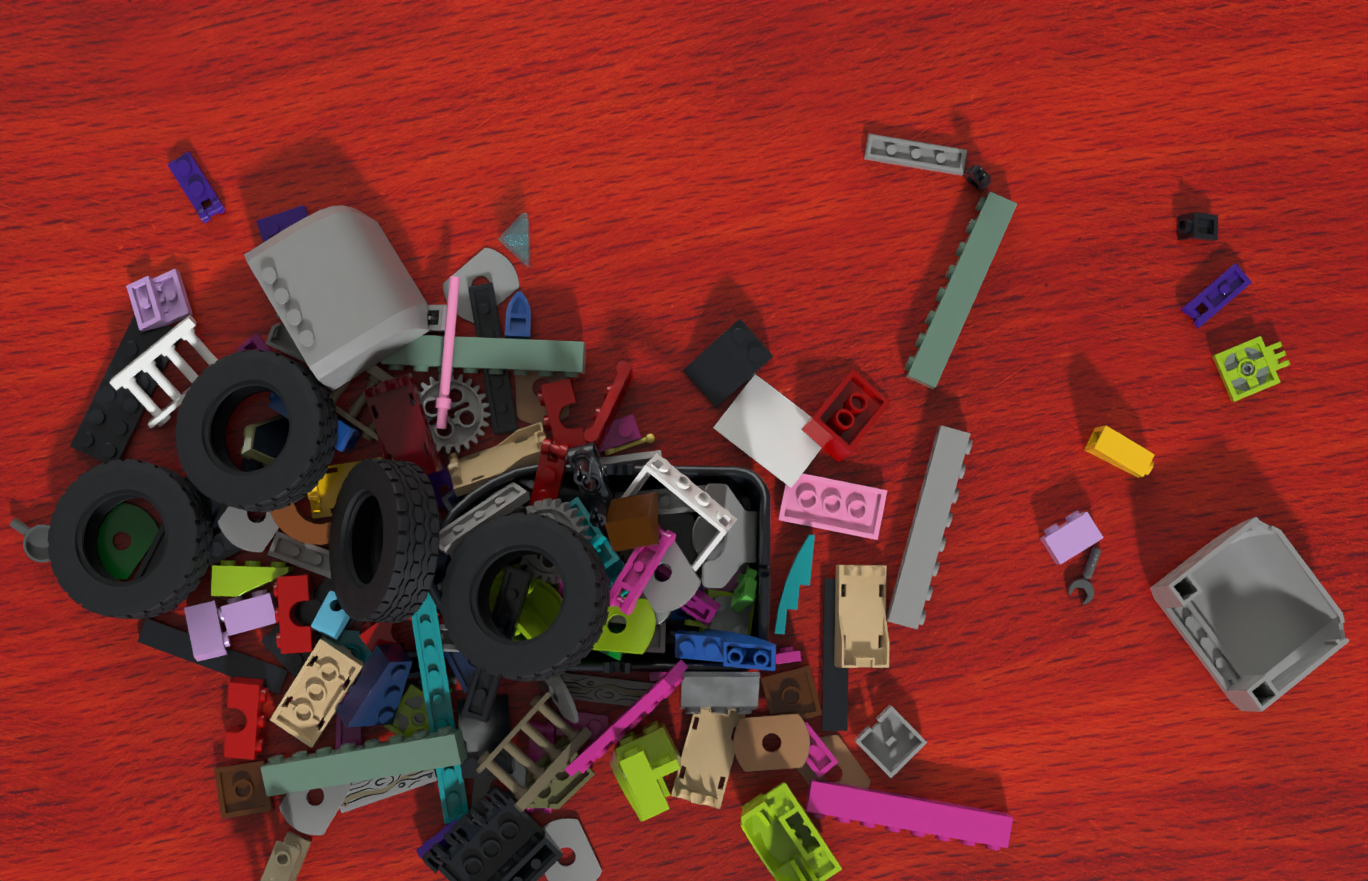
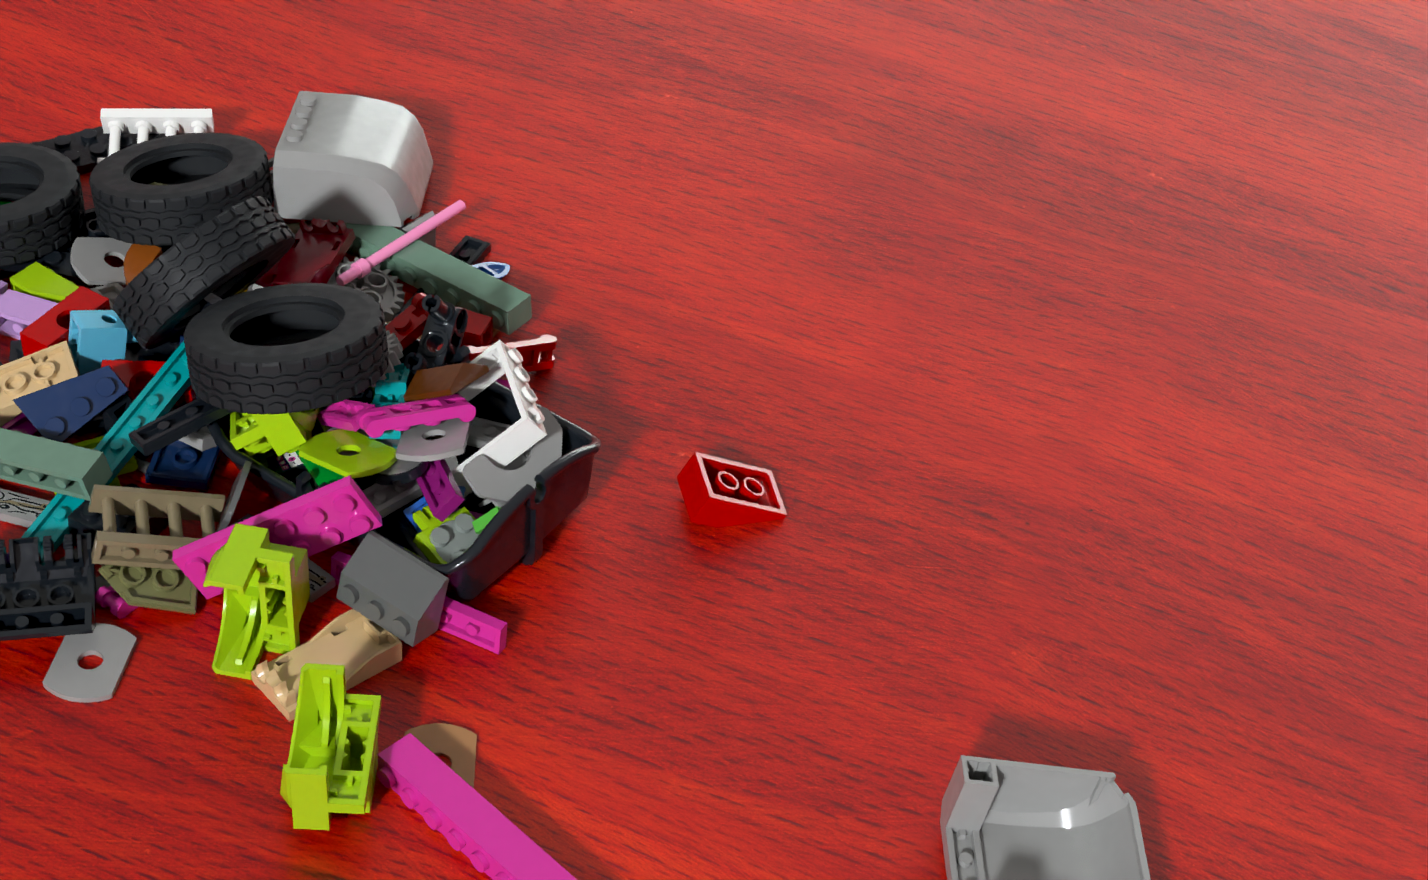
camera: 30 degrees right, 45 degrees down
lavender slope [126,269,193,331] -> none
dark purple plate [167,151,226,224] -> none
light grey piece [443,248,519,323] -> none
clear light blue slope [498,213,531,267] -> none
blue slope [675,628,776,671] -> none
black slope [683,318,774,408] -> none
white sticker [713,374,821,488] -> none
medium nougat piece [733,713,810,772] -> none
reddish brown plate [760,665,822,720] -> none
teal slope [773,534,815,634] -> none
bright pink plate [778,473,887,540] -> none
dark pink plate [804,722,838,778] -> none
black tile [822,578,848,731] -> none
tan piece [834,565,889,668] -> none
light grey piece [854,704,927,778] -> none
light grey tile [864,134,967,176] -> none
light grey brick [886,425,973,630] -> none
sand green brick [904,192,1017,389] -> none
black plate [963,164,991,193] -> none
lavender brick [1040,510,1103,565] -> none
dark grey piece [1067,547,1102,605] -> none
yellow slope [1084,426,1155,478] -> none
black bracket [1177,212,1218,241] -> none
dark purple plate [1180,263,1252,328] -> none
lime piece [1212,336,1290,402] -> none

